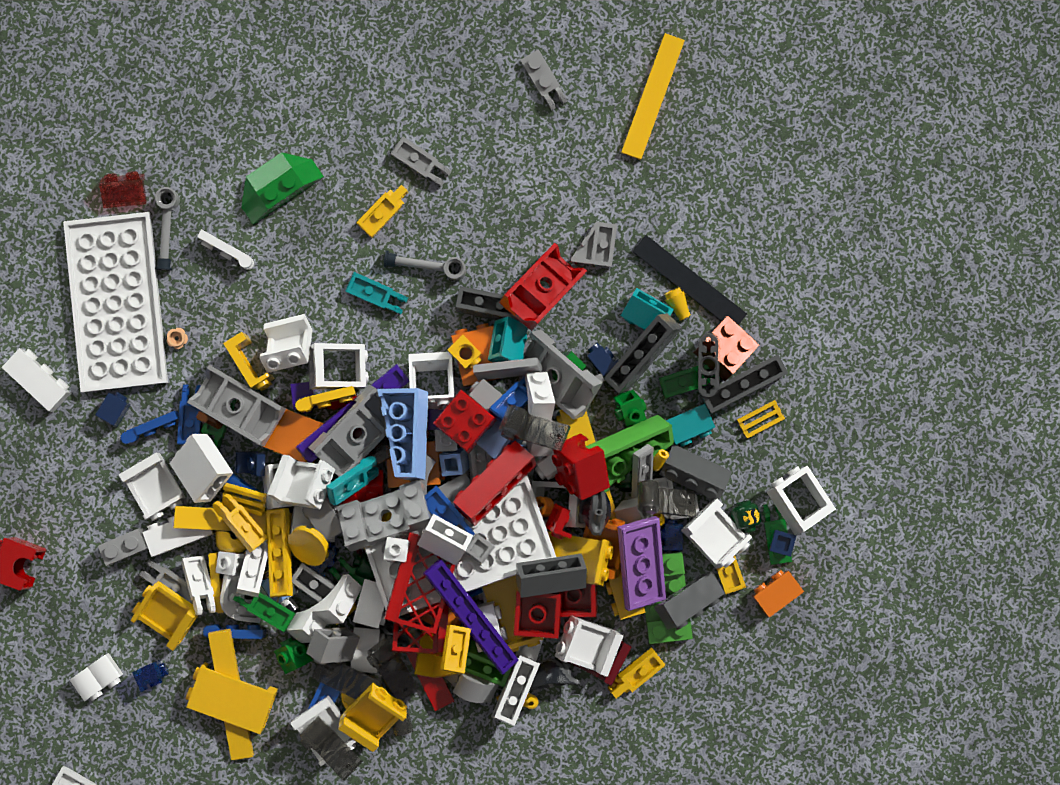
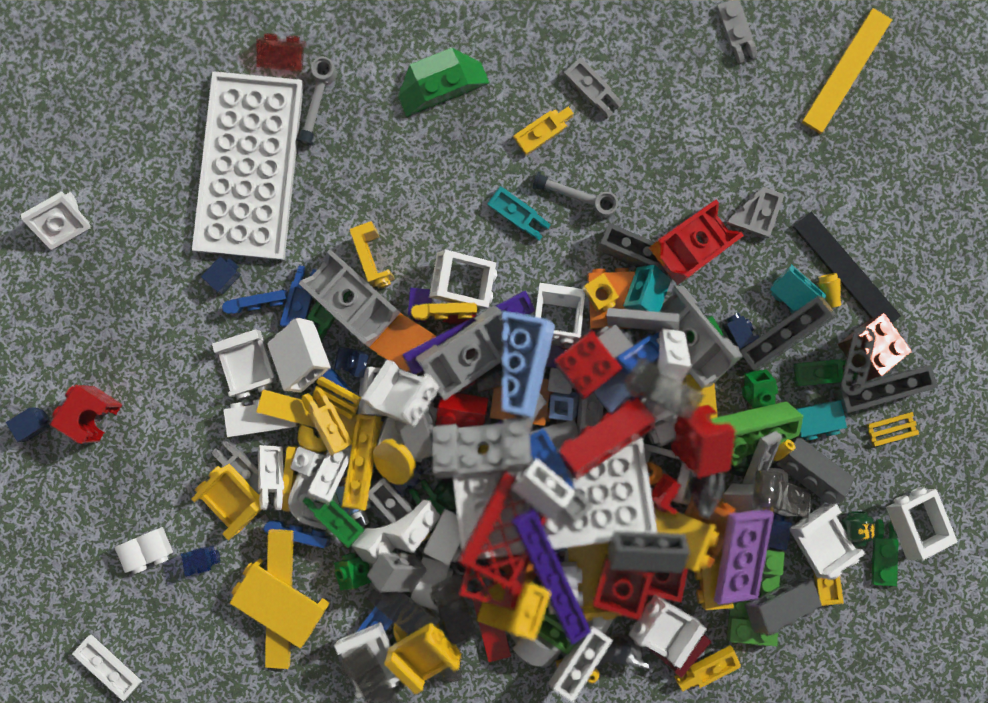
camera: 20 degrees right, 0 degrees up
white brick [2,348,71,412] -> none
light grey brick [98,528,148,566] -> none
light nougat plate [166,328,188,349] -> none
reddish brown tile [196,411,223,429] -> none
white plate [197,229,254,270] -> none
white panel [260,314,312,373] -> none
teal hinge [326,456,379,506] -> none
white bracket [384,537,409,563] -> none
orange brick [752,570,804,618] -> none
dark blue plate [769,530,796,557] -> none

